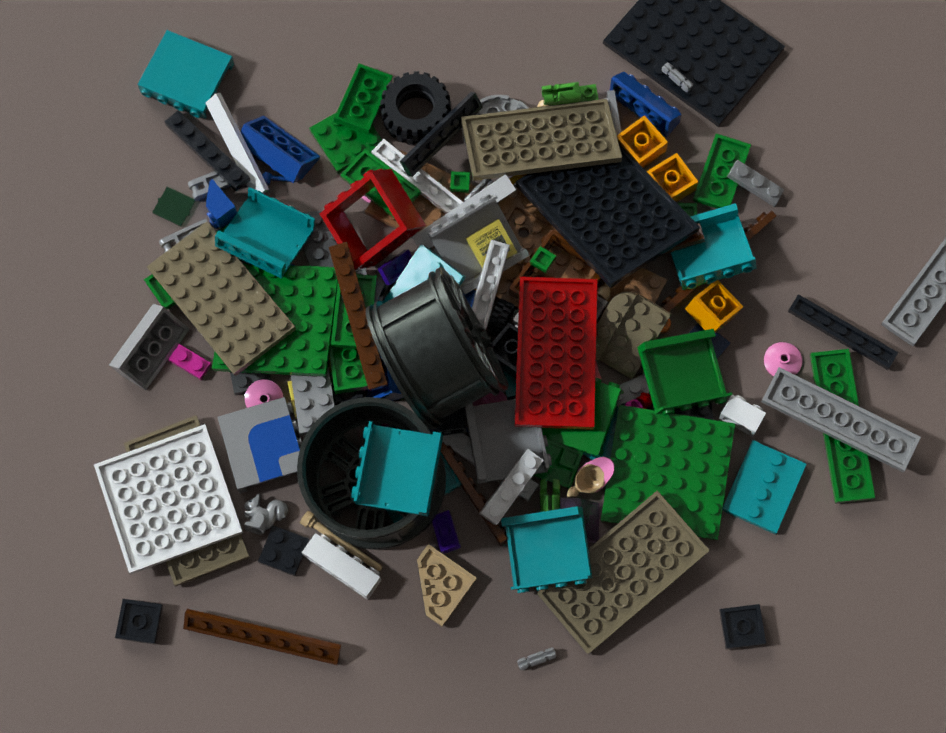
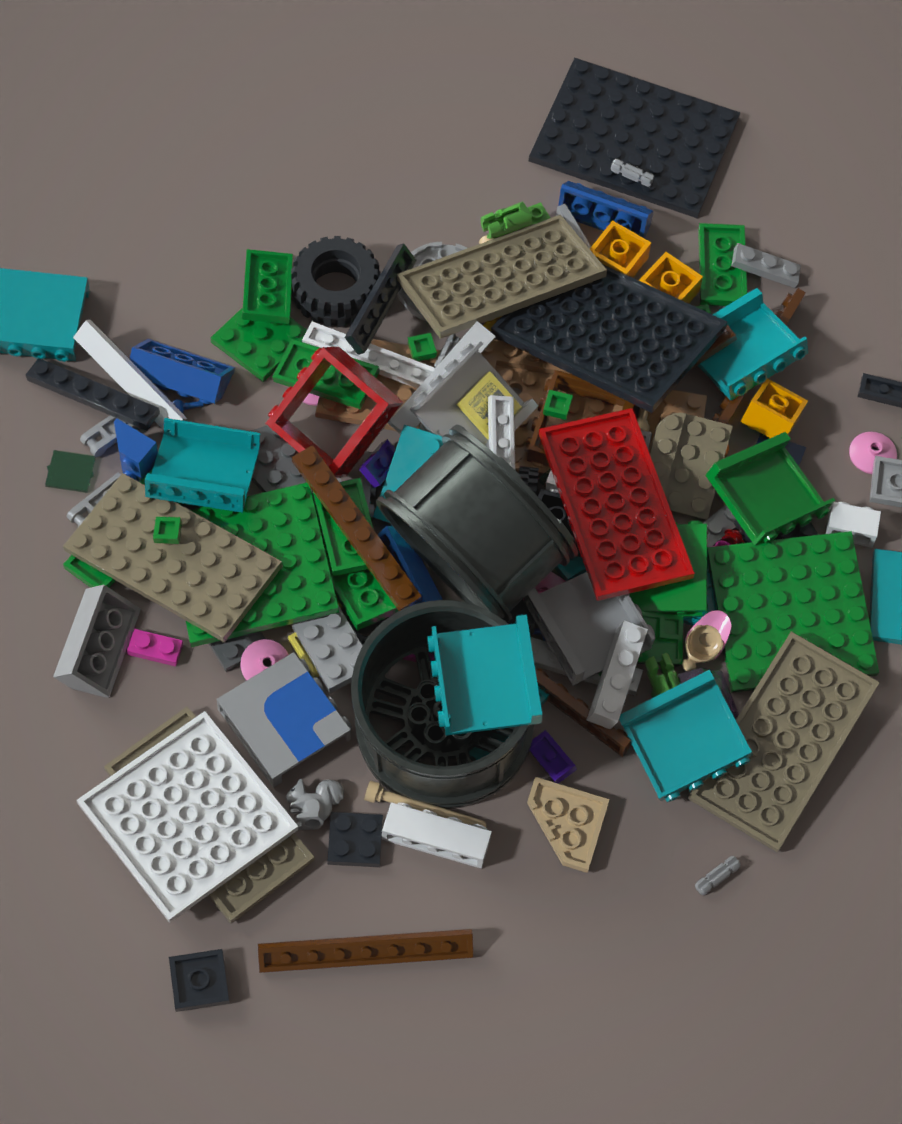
camera: 25 degrees left, 10 degrees down
none -> green plate [153,517,182,544]

